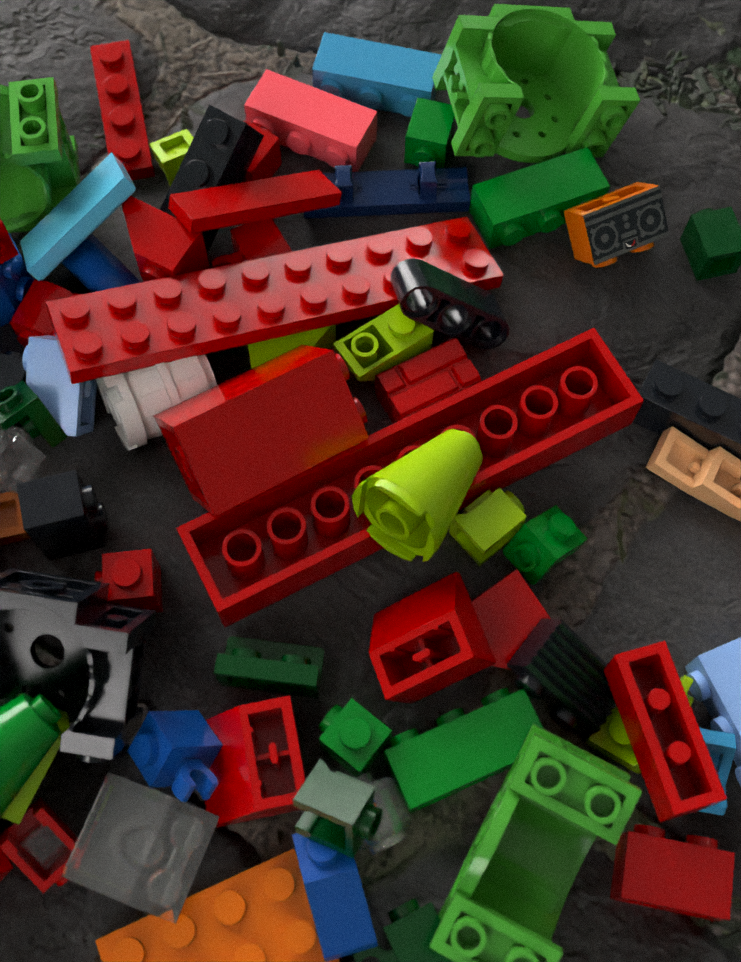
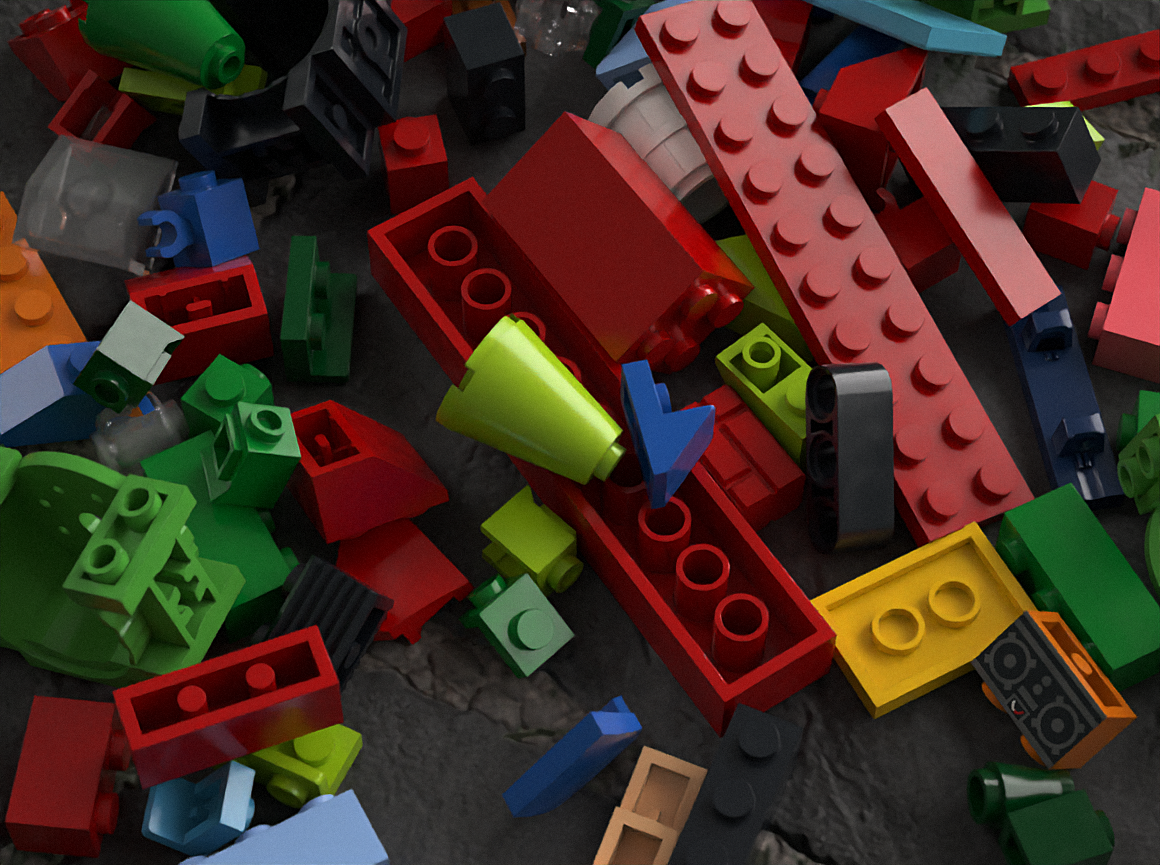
camera: 85 degrees right, 10 degrees down
none -> green window [200,402,301,509]
none -> blue slope [502,695,642,818]
none -> blue slope [620,360,715,509]
none -> yellow plate [810,521,1038,719]
none -> dark green cone [966,761,1075,830]

